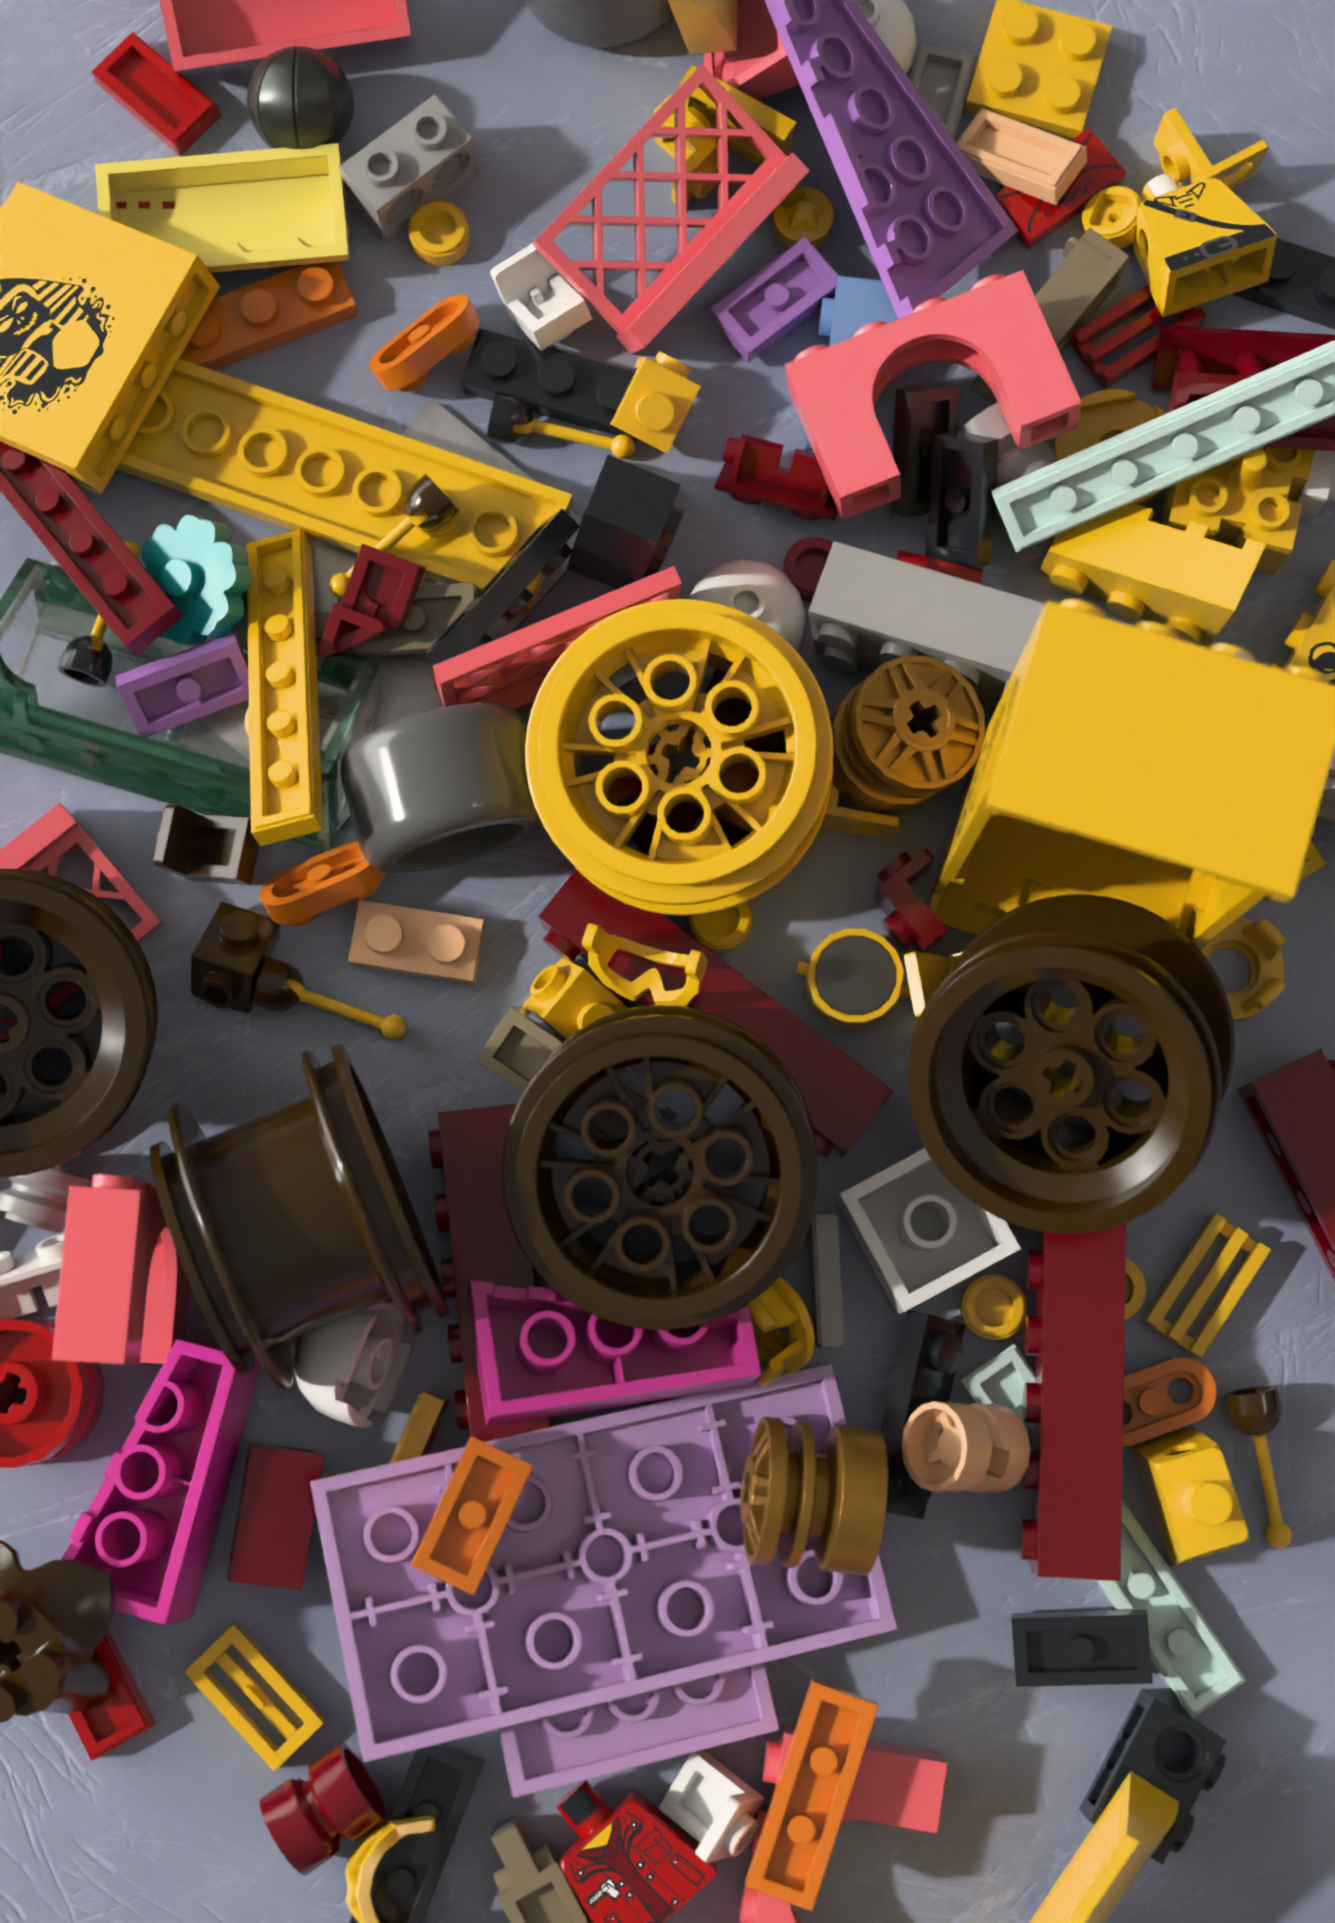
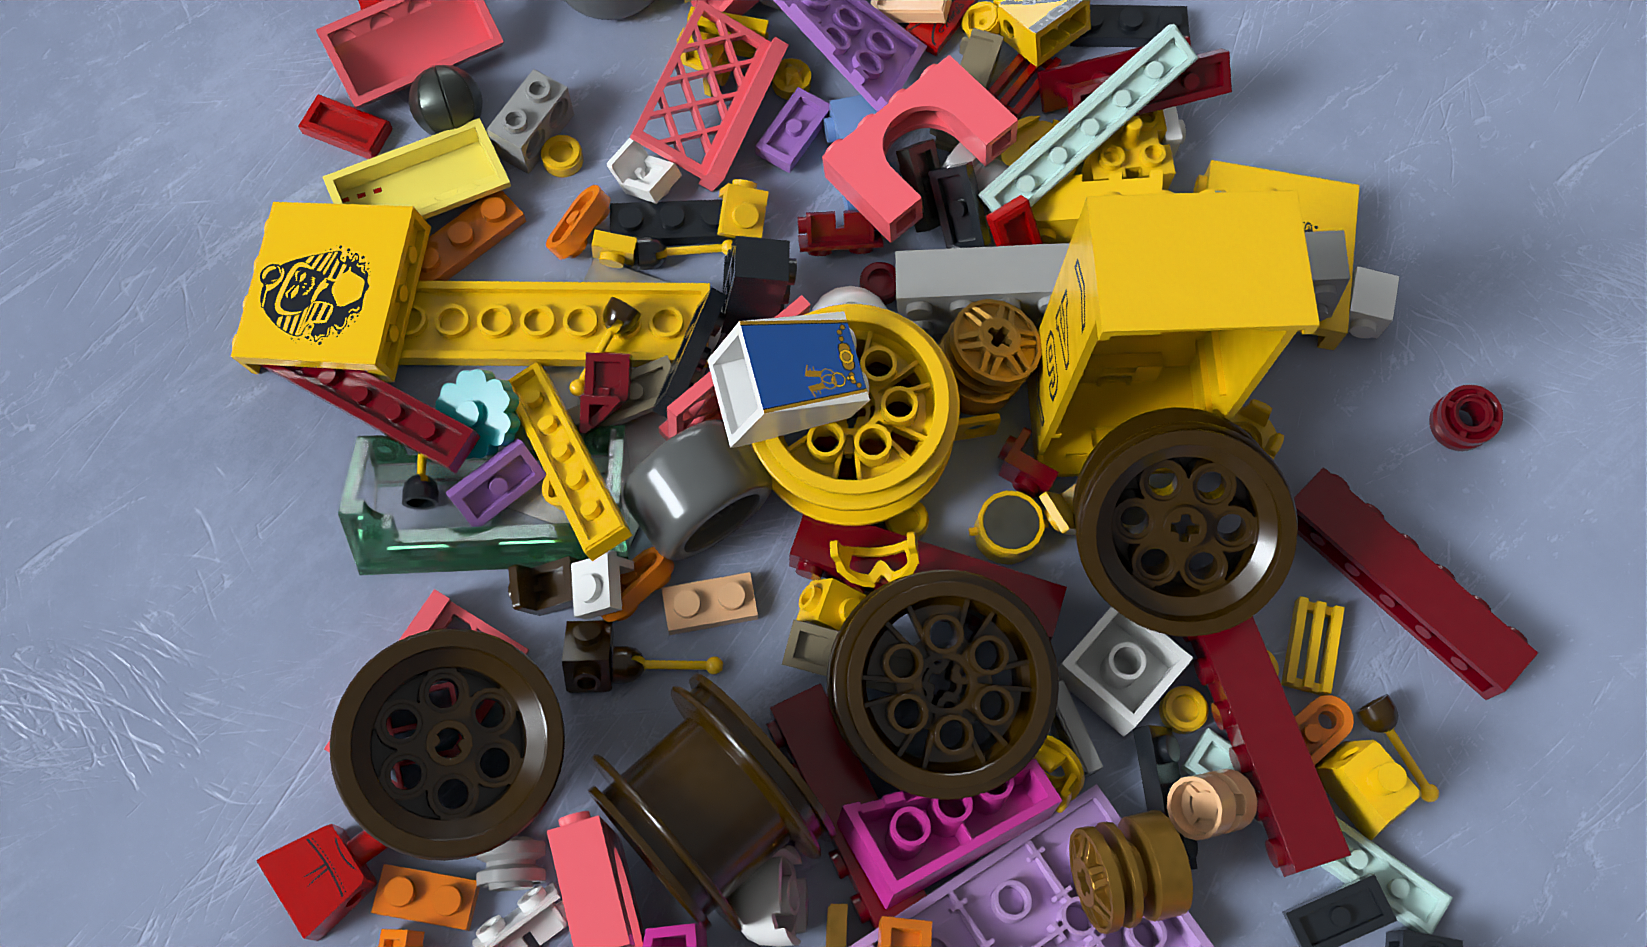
camera: 25 degrees left, 10 degrees down
none -> white bracket [571,550,634,620]
none -> yellow plate [591,229,637,268]
none -> slope [707,311,870,448]
none -> red tile [986,195,1043,246]

